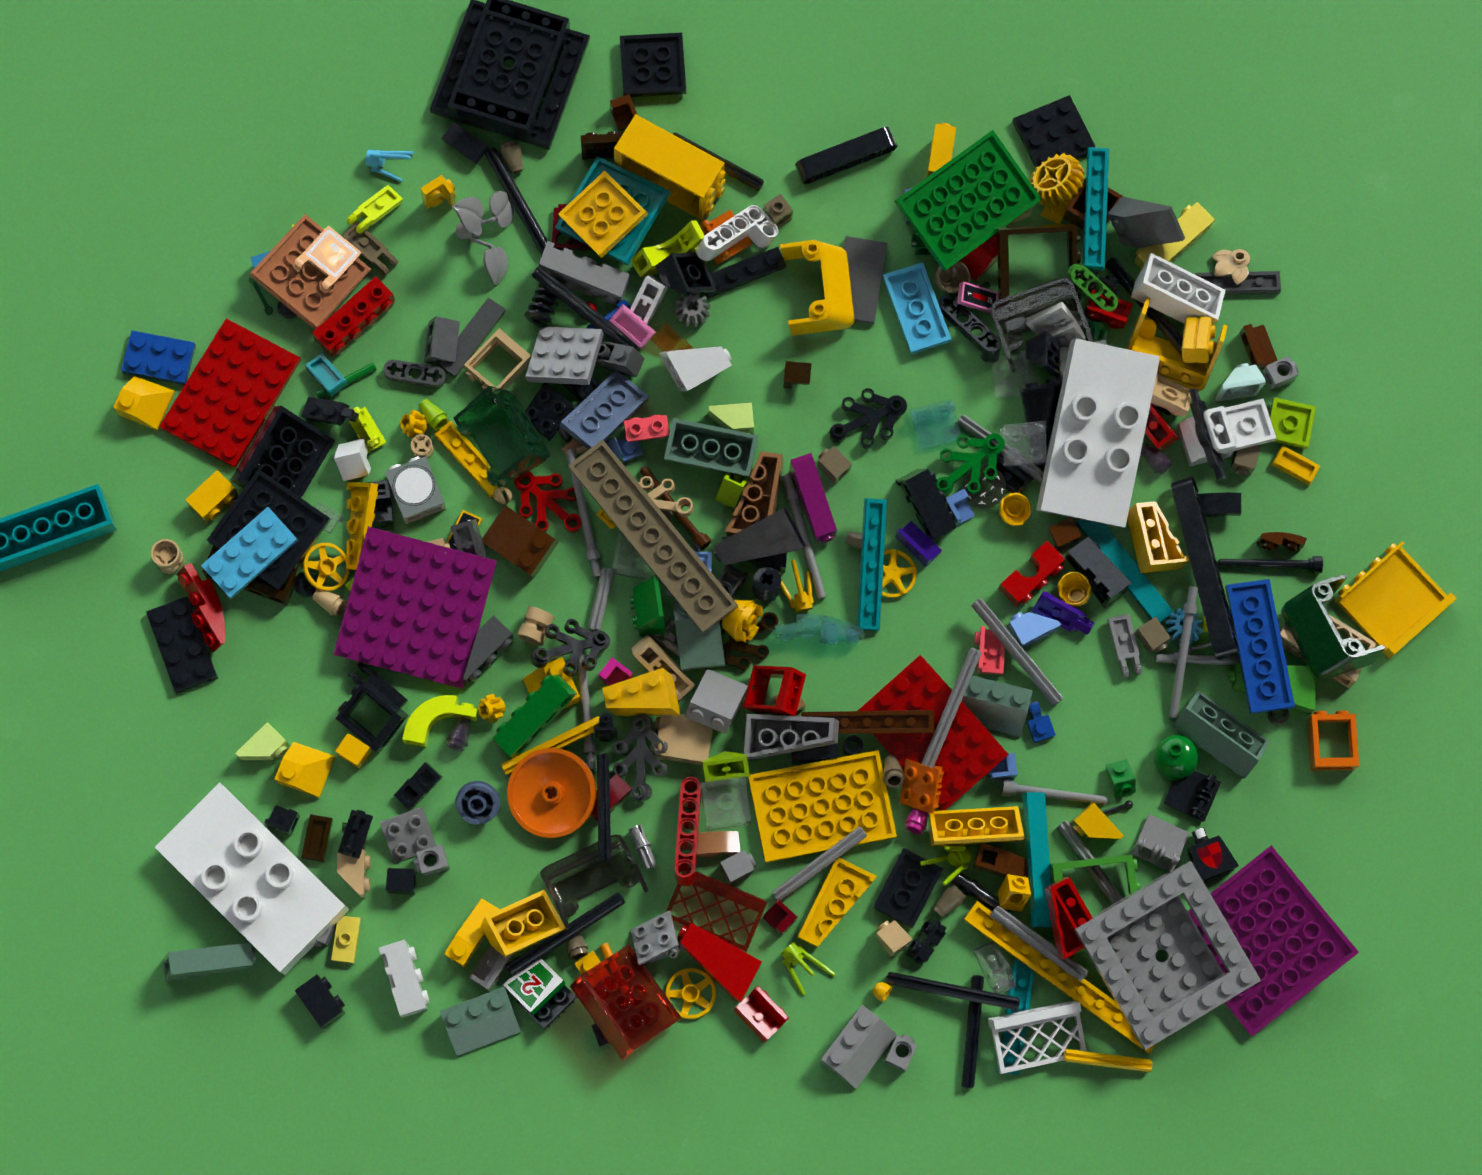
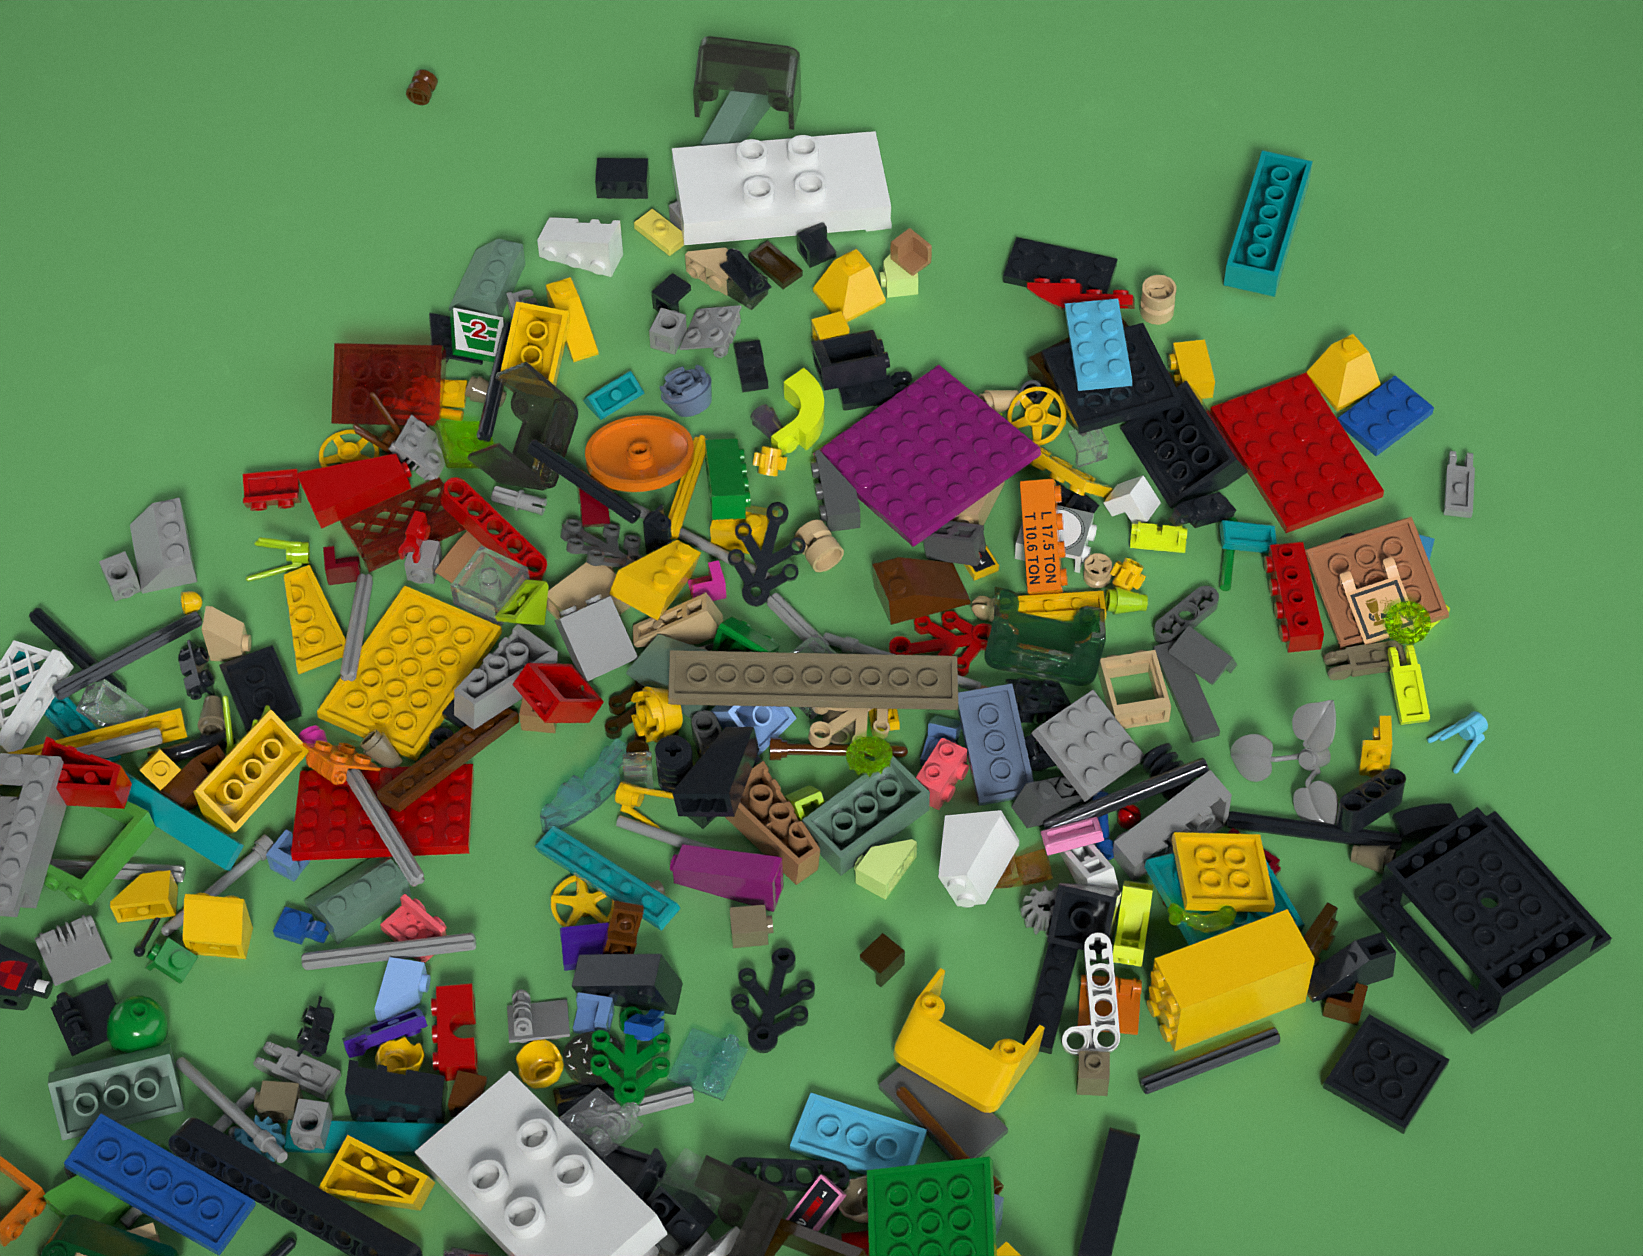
camera: 135 degrees right, 20 degrees down
none -> yellow slope [183,893,253,959]
none -> light grey brick [290,1099,333,1150]
none -> black hinge [296,996,334,1057]
none -> reddish brown plant [353,392,402,455]
none -> red plate [398,511,431,564]
none -> clear neon green tile [434,420,500,469]
none -> light grey hinge [507,989,570,1043]
none -> teal slope [583,371,645,420]
none -> reddish brown slope [602,901,644,954]
none -> clear panel [622,751,654,789]
none -> blue plate [624,1009,665,1041]
none -> clear smoke windscreen [693,36,801,130]
none -> clear neon green gear [846,736,893,777]
none -> medium nougat panel [891,228,932,276]
none -> reddish brown piece [896,1087,1004,1195]
none -> orange brick [1020,479,1068,595]
none -> clear neon green arm [1167,903,1236,933]
none -> black slope [1307,932,1396,1003]
none -> black beam [1336,768,1406,833]
none -> clear neon green gear [1385,601,1431,645]
none -> light grey hinge [1444,451,1475,518]

